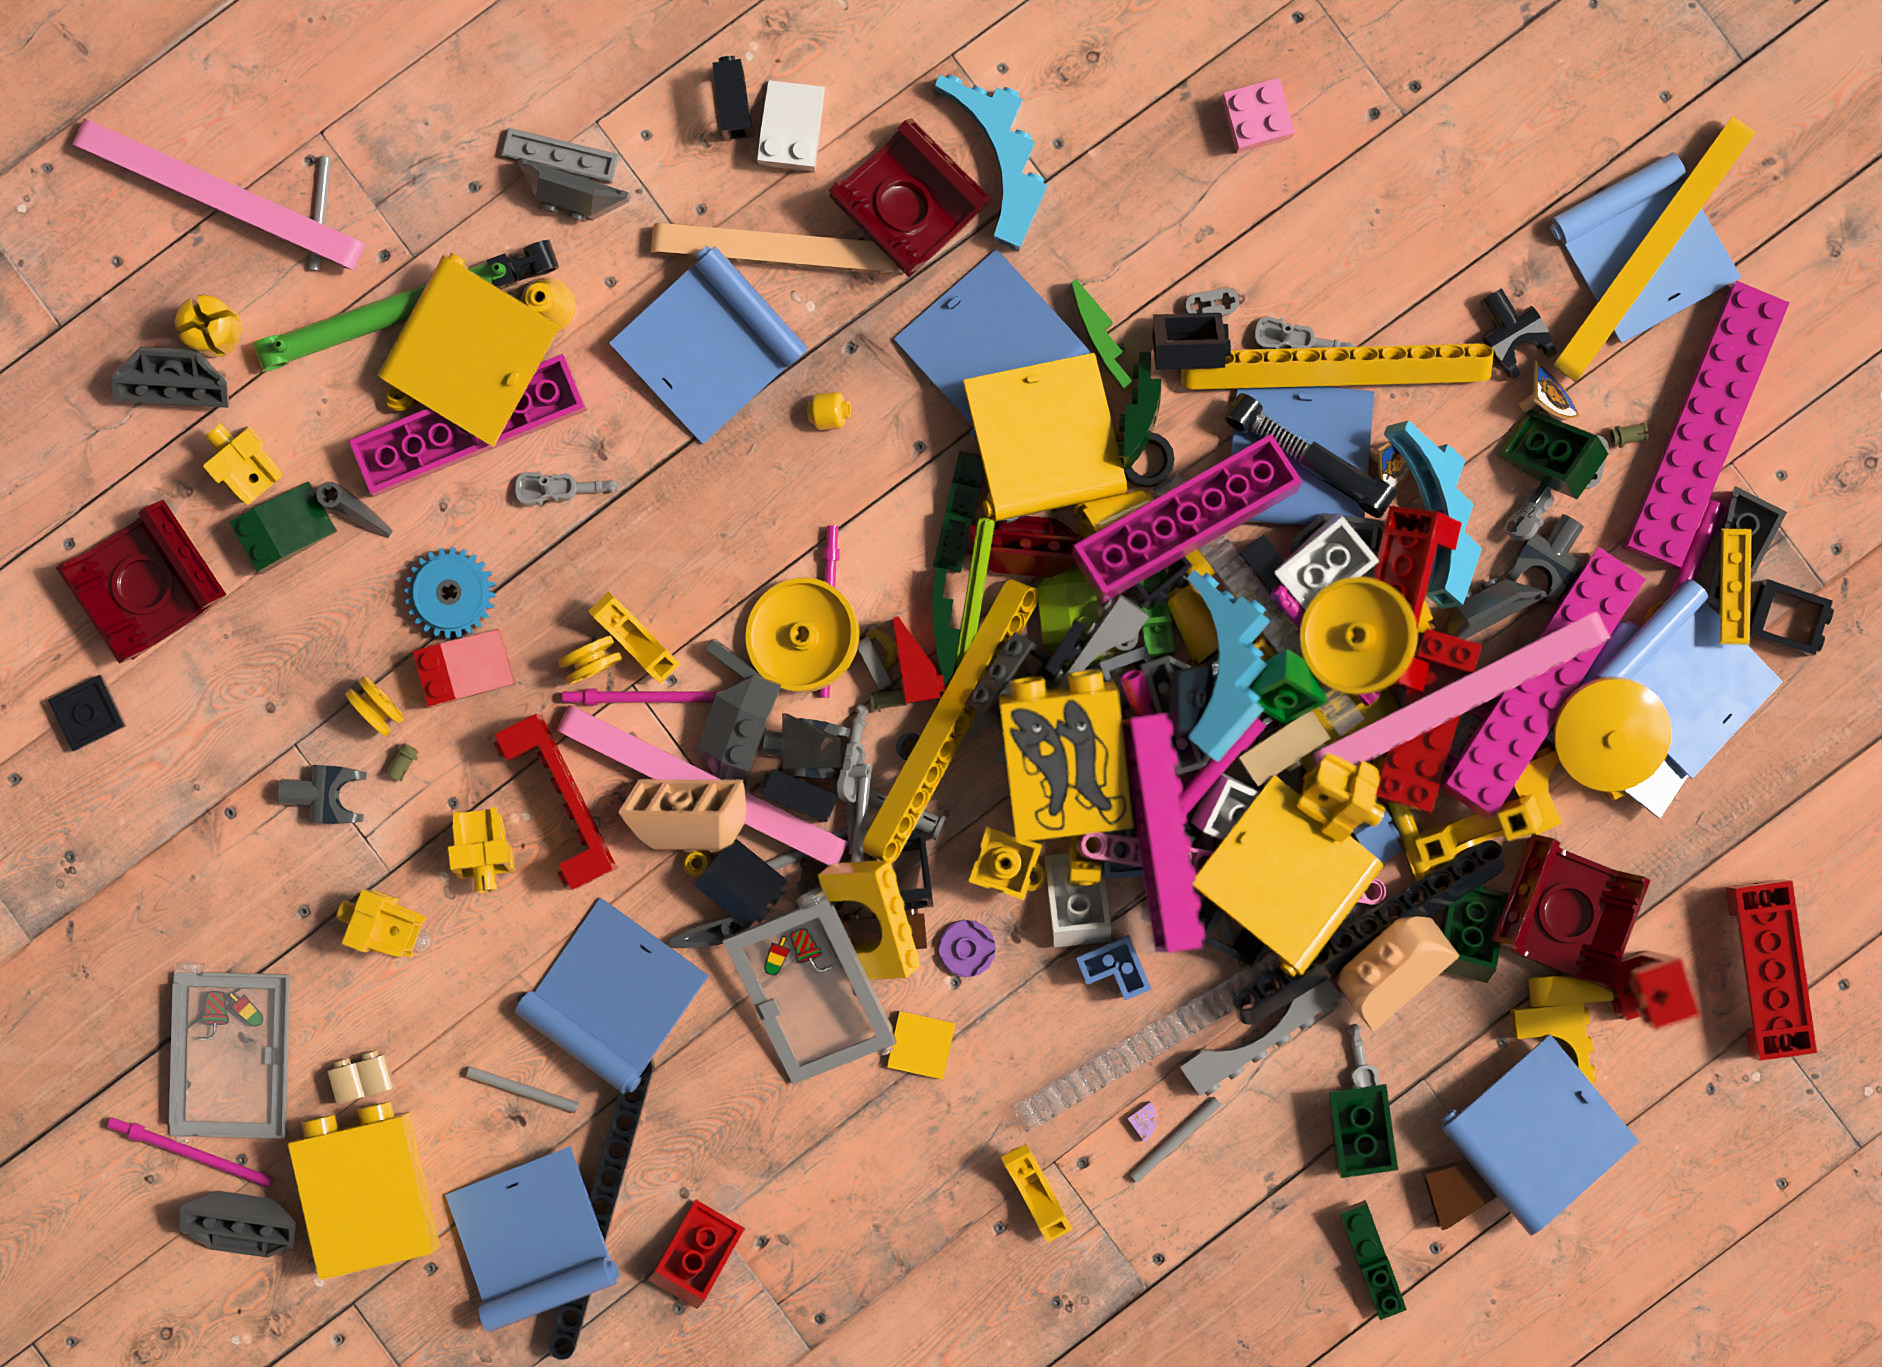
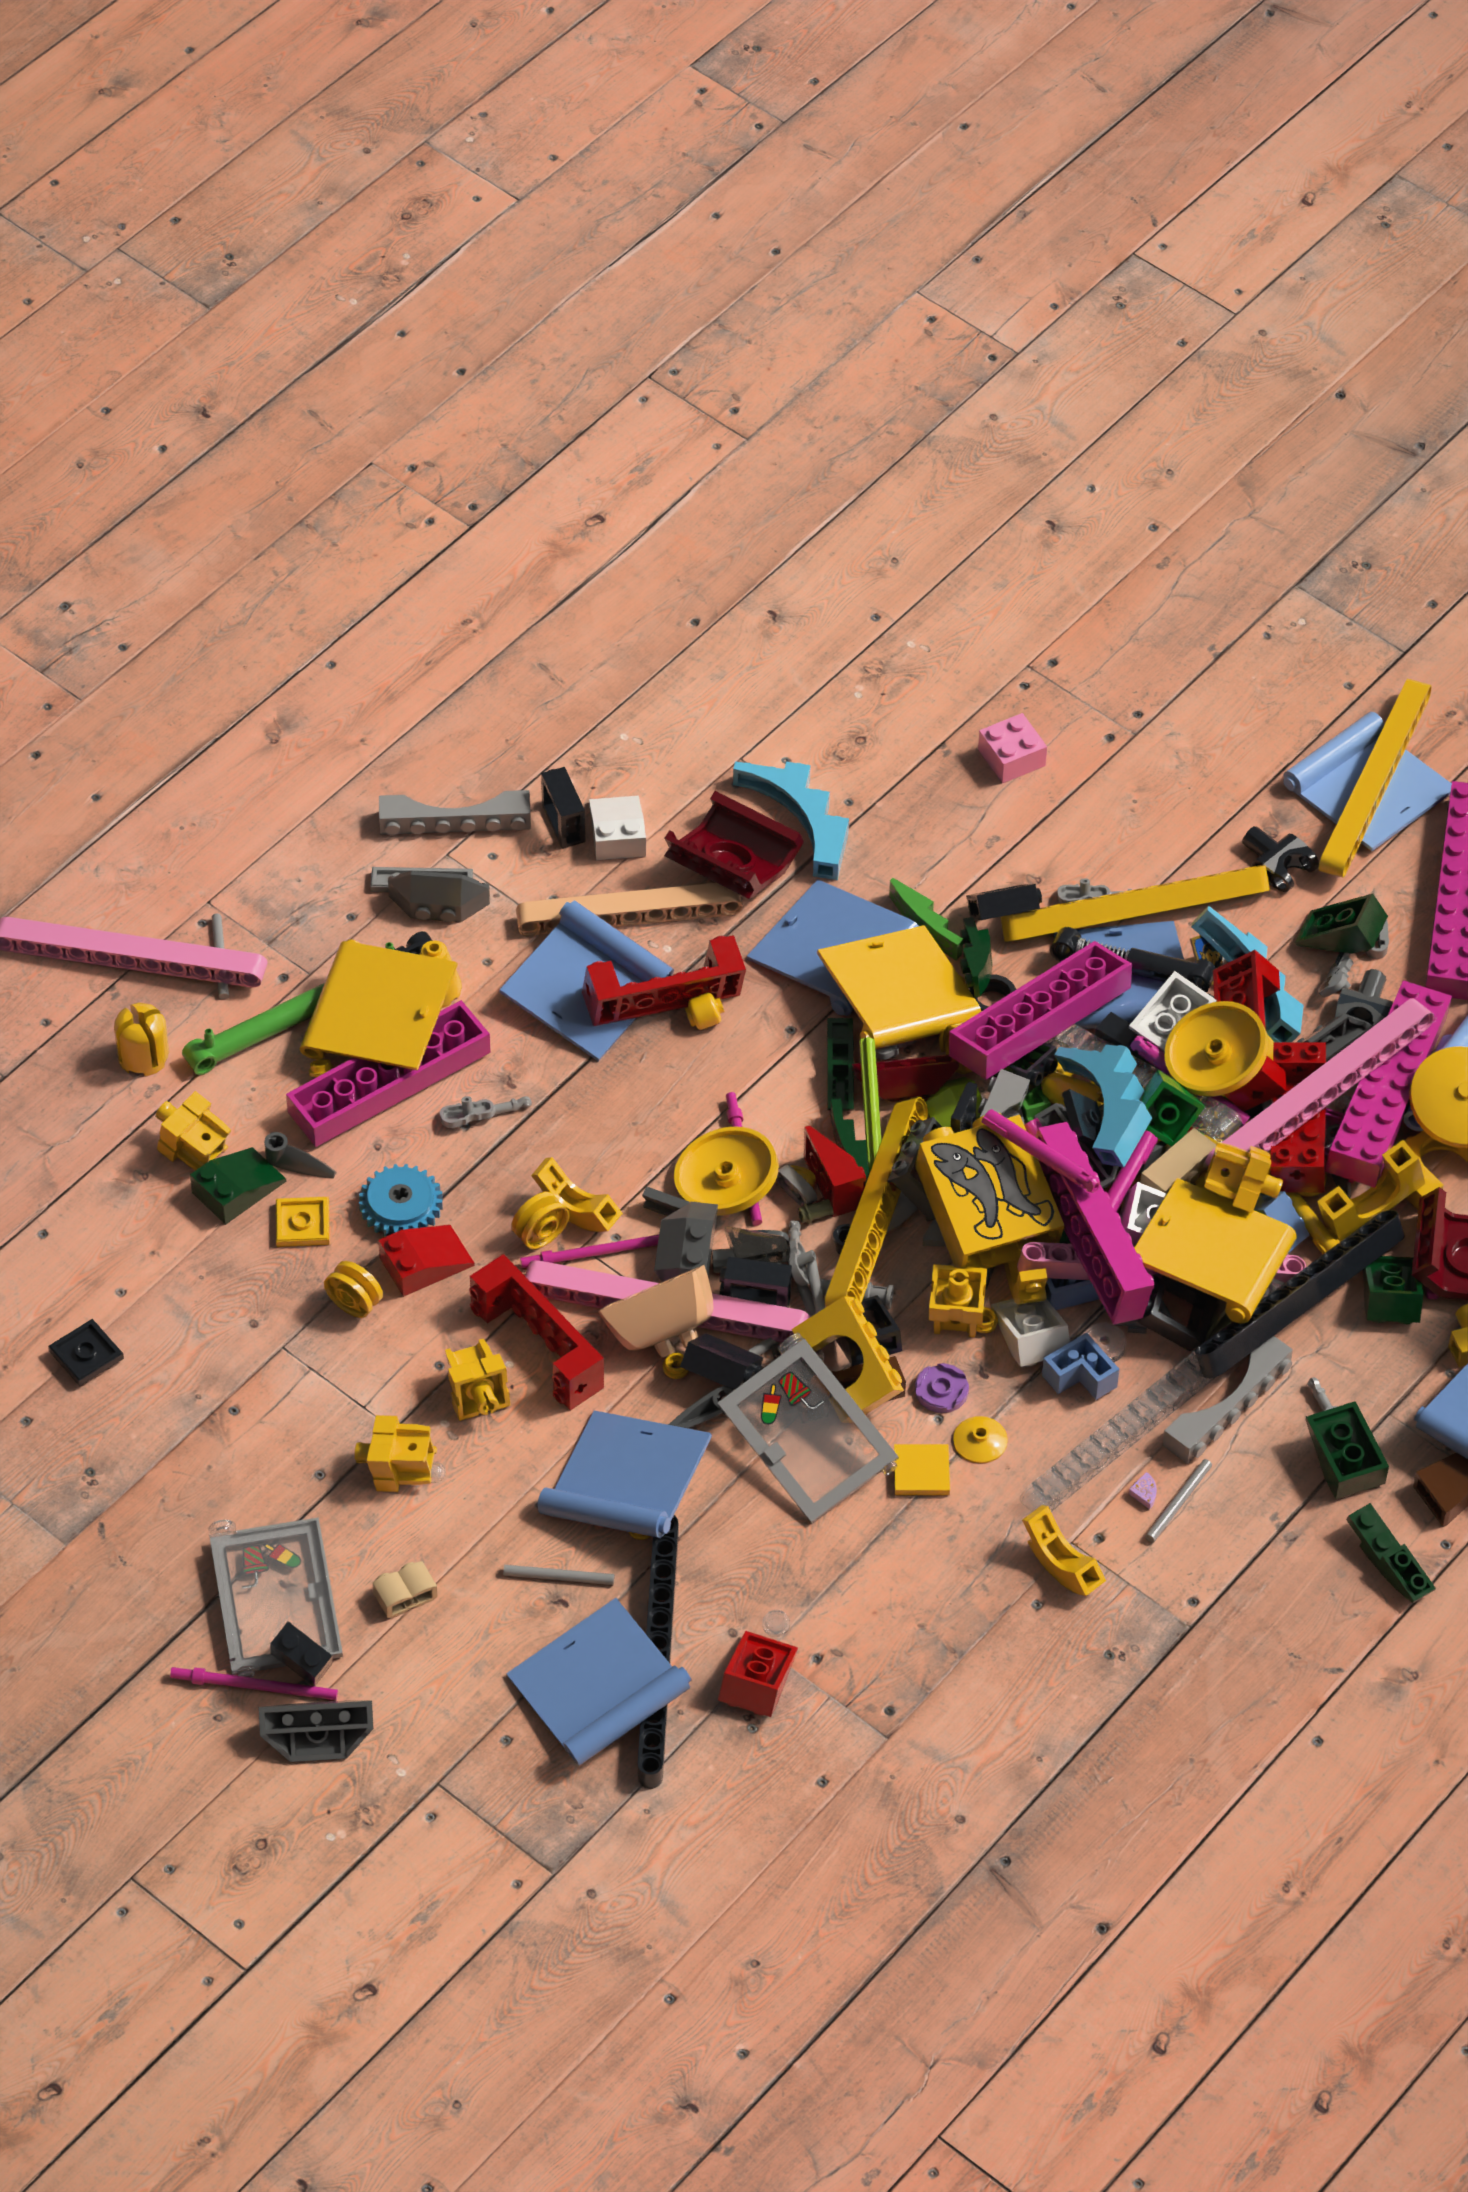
camera: 10 degrees left, 35 degrees down
dark red panel [56,499,227,664] -> none
dark grey wedge [111,347,229,408] -> none
dark grey connector [278,765,367,824] -> none
yellow brick [288,1101,441,1280] -> none
olive pin [386,743,419,781] -> none
light grey beam [1185,288,1239,316] -> none
light nougat hips [1338,916,1459,1032] -> none
shield [1519,360,1580,419] -> none
olive pin [1610,422,1649,448] -> none
none -> black brick [270,1622,332,1686]
none -> yellow tile [276,1197,330,1247]
none -> light grey arch [379,790,531,835]
none -> red plate [582,935,746,1027]
none -> yellow dish [953,1416,1008,1464]
none -> dark pink piece [981,1109,1100,1193]

